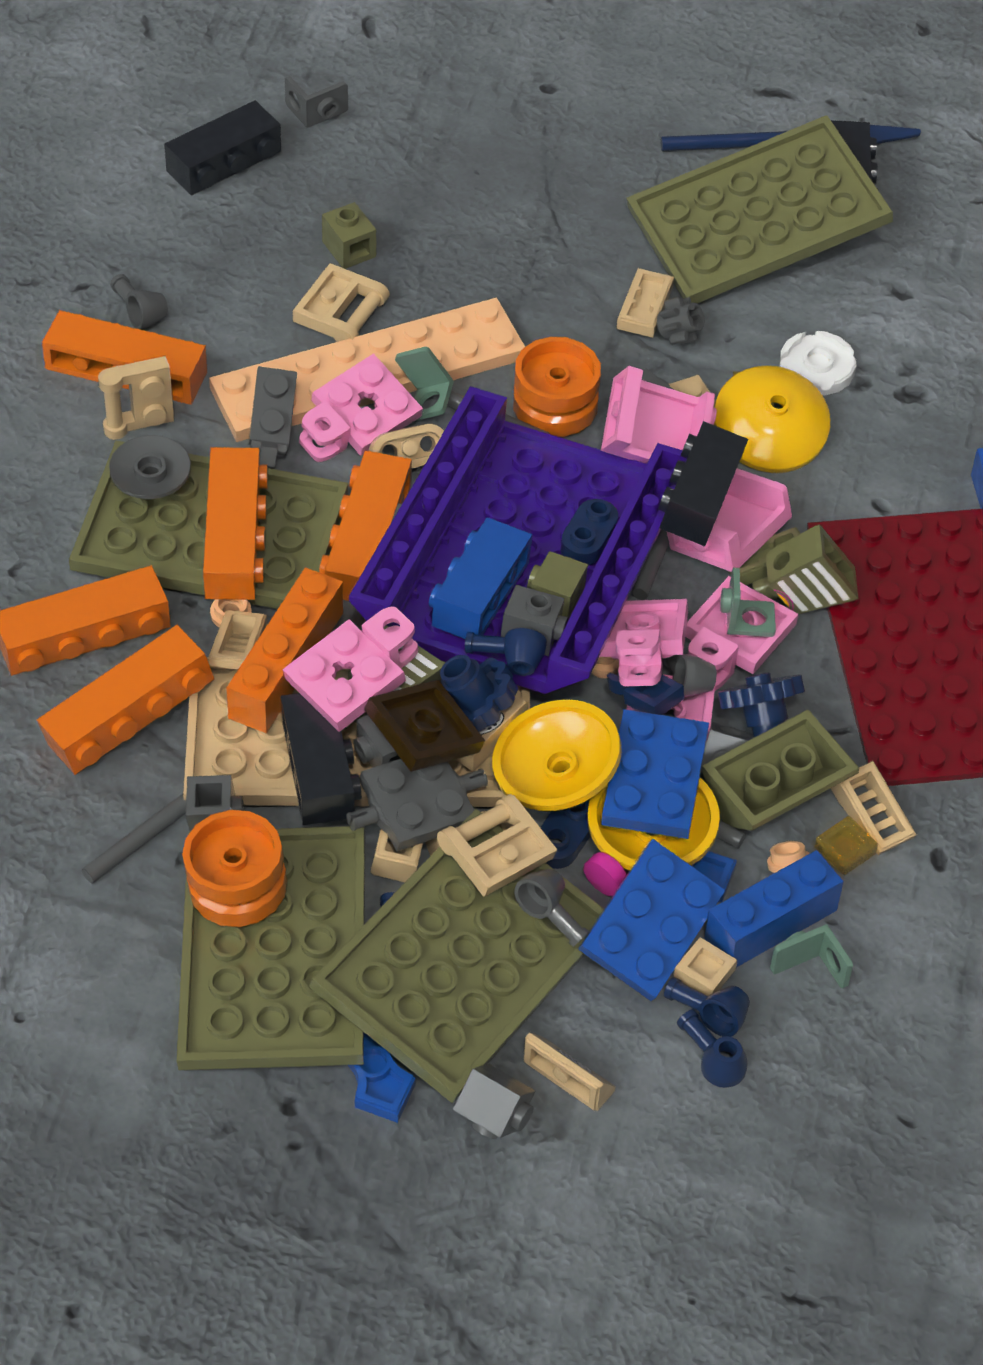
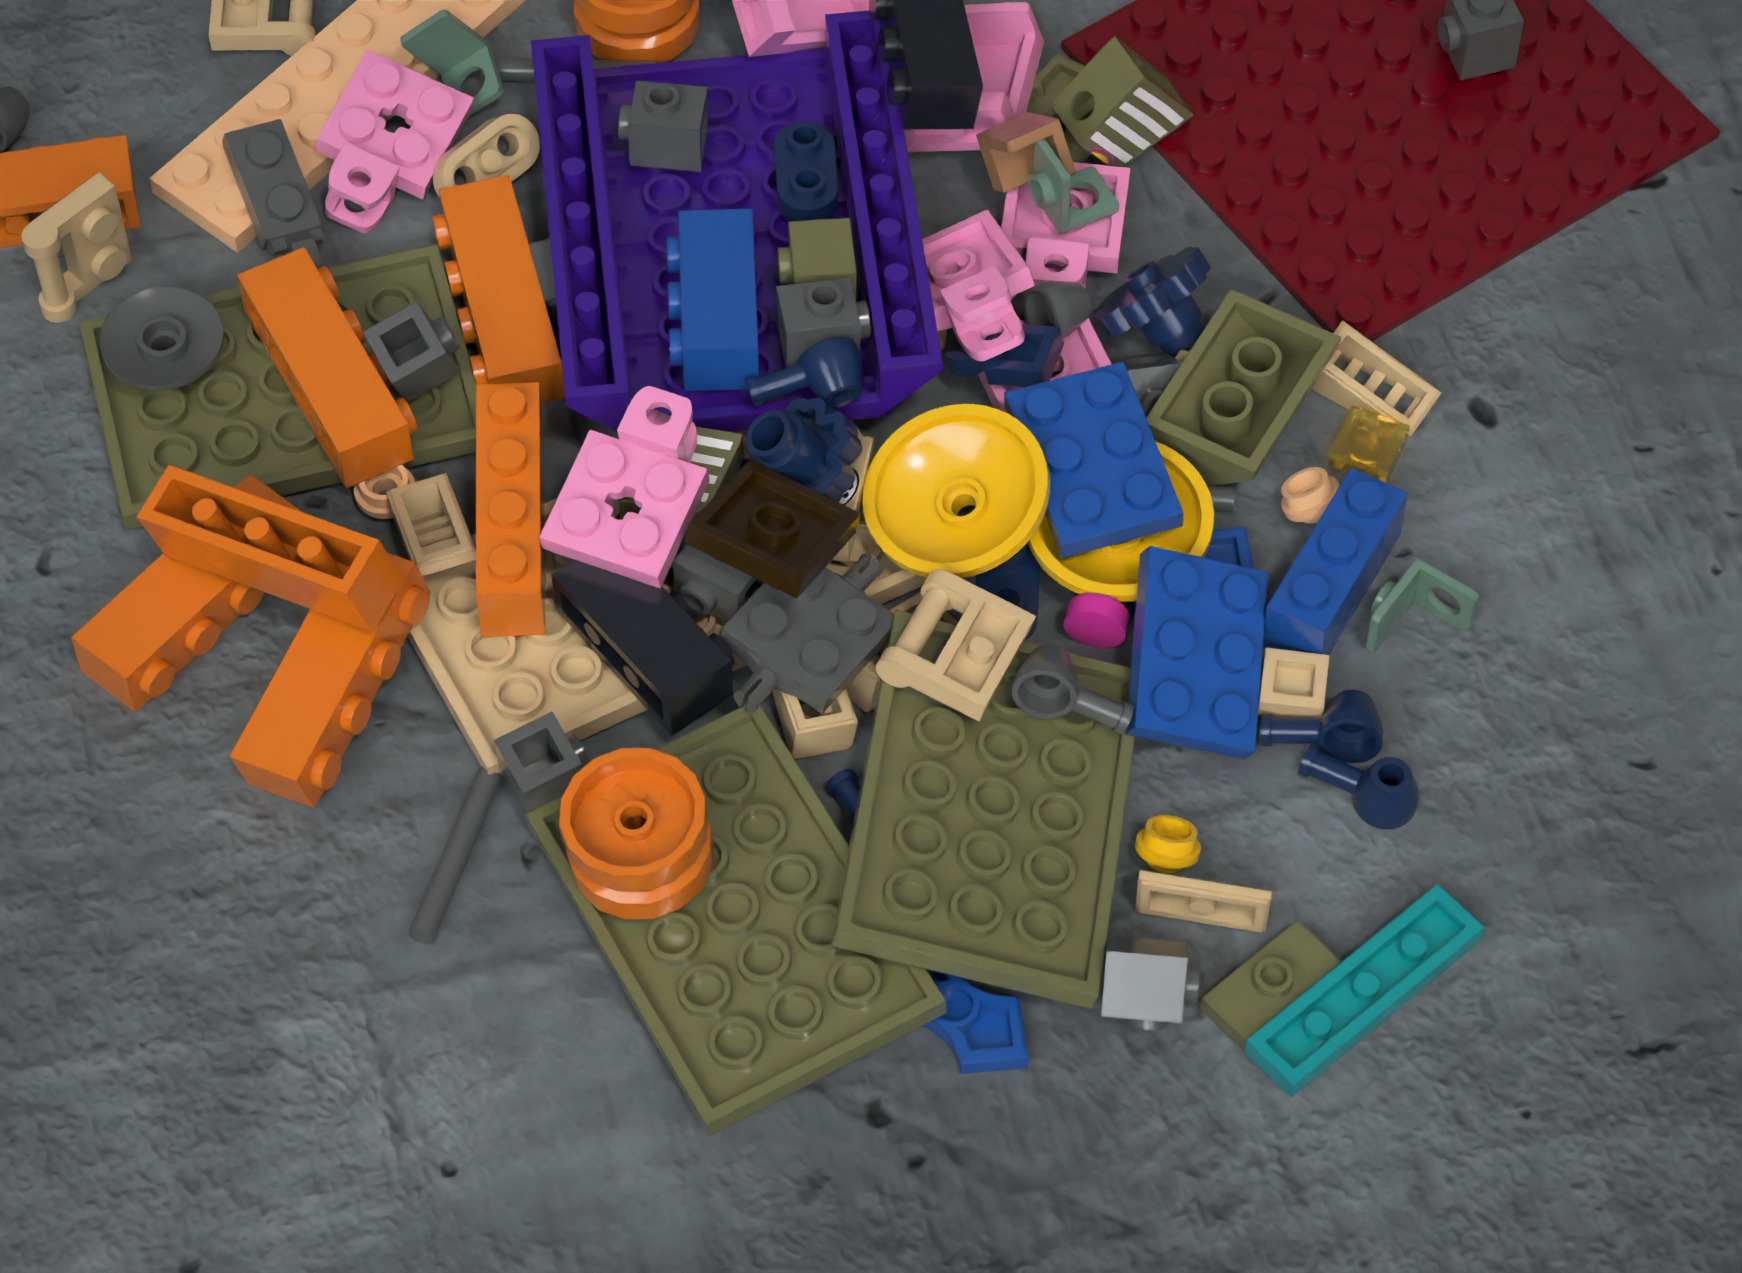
camera: 25 degrees left, 5 degrees up
none -> orange brick [136,465,405,632]
none -> dark grey brick [363,301,461,402]
none -> dark grey brick [618,80,709,172]
none -> medium nougat panel [976,112,1076,193]
none -> yellow plate [1135,815,1201,873]
none -> olive plate [1200,920,1342,1051]
none -> teal plate [1244,884,1485,1098]

